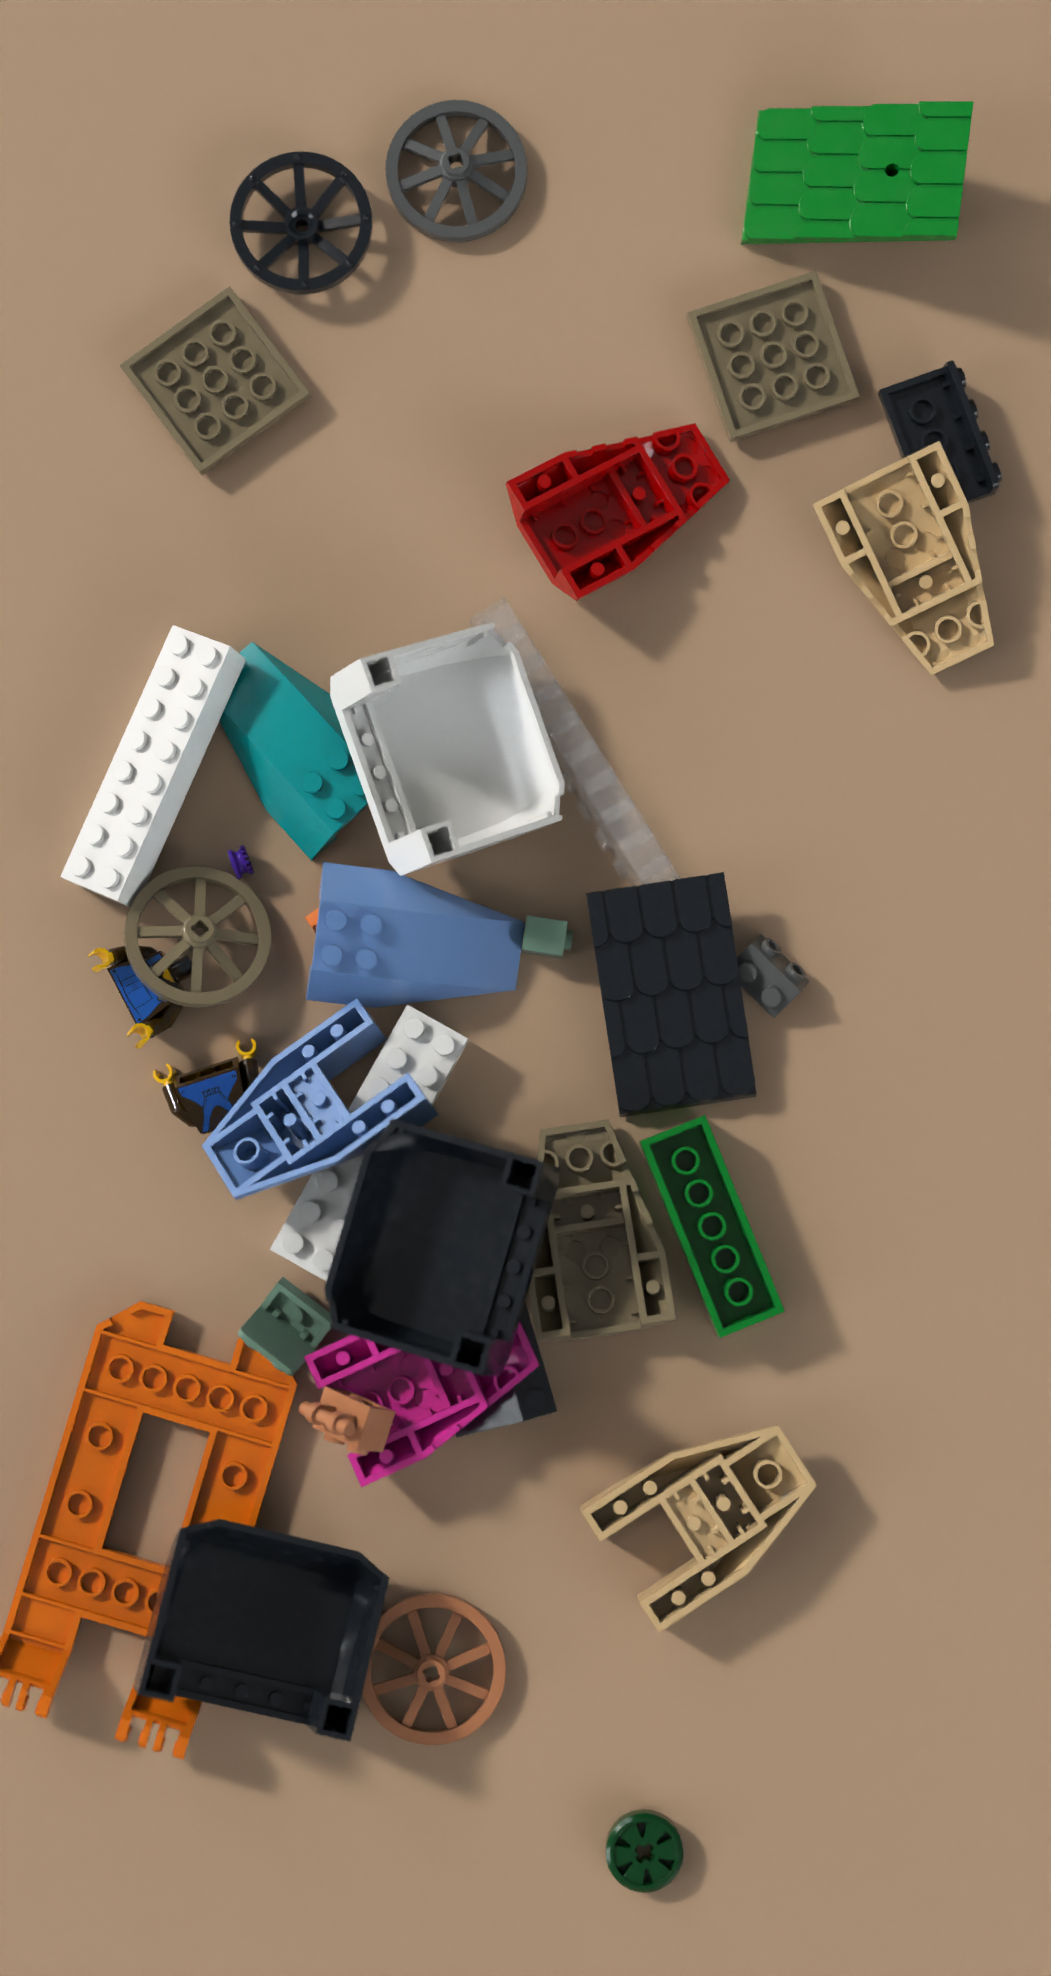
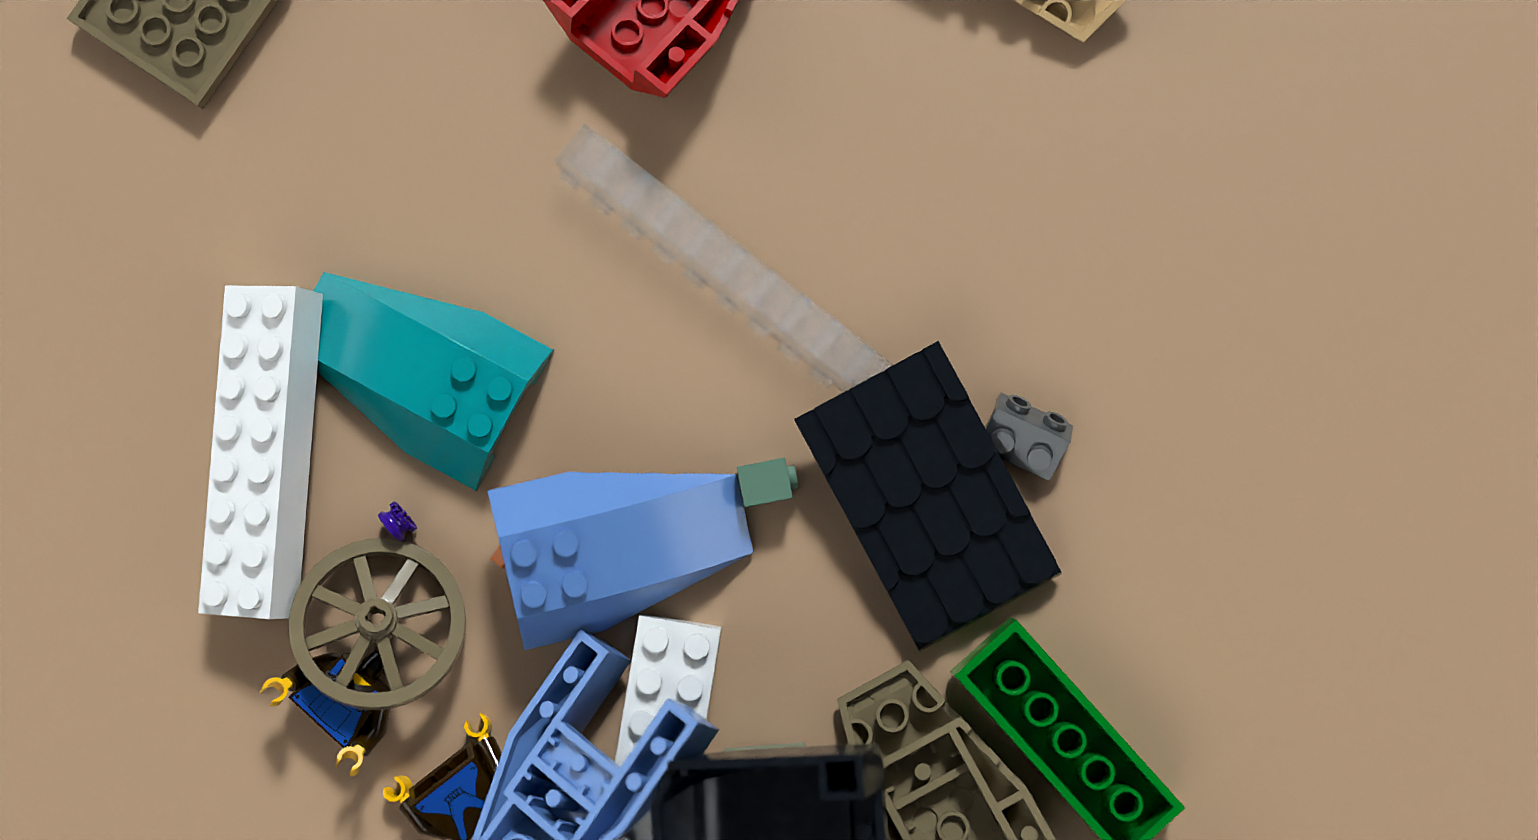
camera: 20 degrees left, 0 degrees up
white slope [330,622,565,876] -> none

